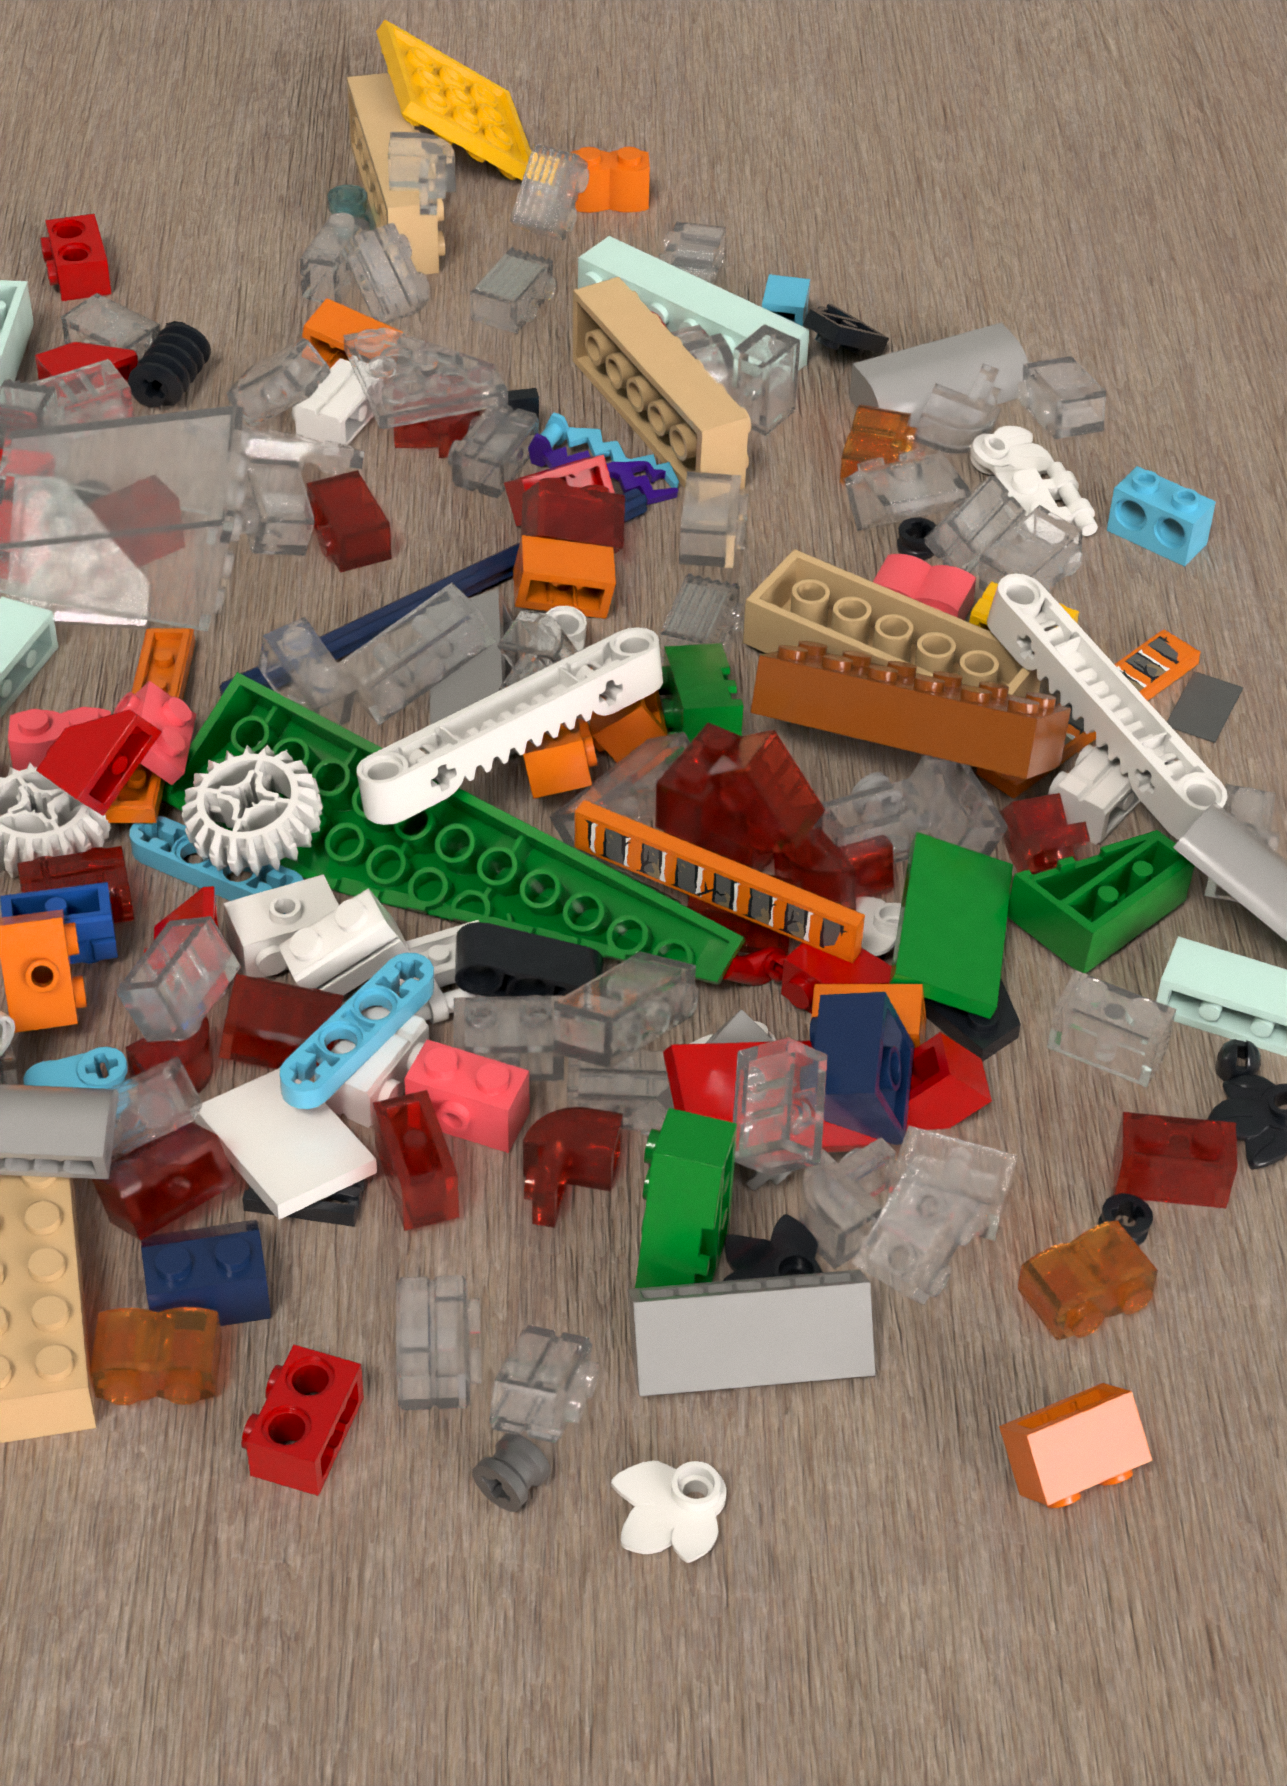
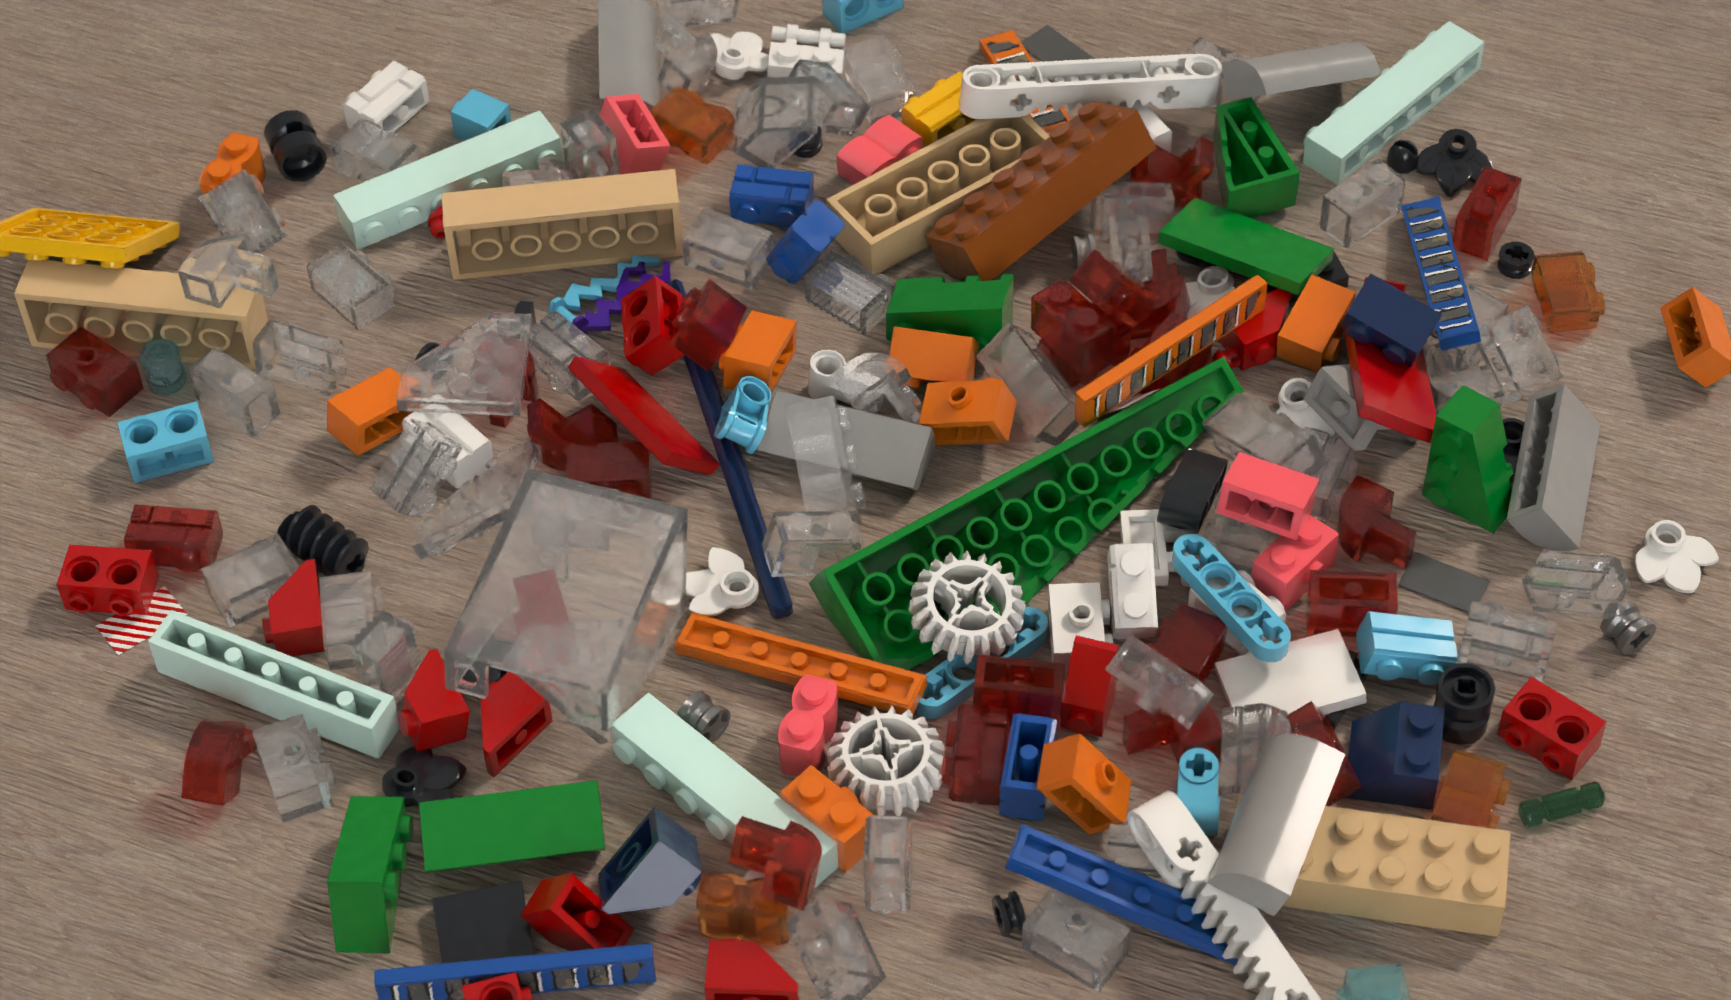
camera: 65 degrees left, 5 degrees up
red slope [36,709,162,816] -> none
coral bracket [113,681,197,785] -> none
white gear [357,627,663,825] -> none
clear brick [733,1037,827,1176] -> none
black wing [803,304,889,355] -> none
none -> clear red brick [46,326,144,418]
none -> sticker [95,586,188,656]
none -> medium azure brick [117,401,214,484]
none -> clear red brick [124,504,223,573]
none -> black wheel [264,110,327,182]
none -> white brick [343,61,430,146]
none -> clear red brick [527,398,619,471]
none -> red tile [568,356,720,475]
none -> coral brick [594,94,670,174]
none -> flat silver wheel [677,691,731,743]
none -> white plate [678,547,759,617]
none -> medium azure piece [714,376,772,454]
none -> blue brick [729,164,814,228]
none -> blue brick [766,200,845,285]
none -> clear red brick [971,655,1065,731]
none -> coral brick [1216,452,1319,540]
none -> medium azure brick [1356,611,1458,685]
none -> dark grey sticker [1398,552,1490,614]
none -> tile [1401,196,1481,351]
none -> black wheel [1433,663,1496,745]
none -> clear green axle [1518,781,1605,827]

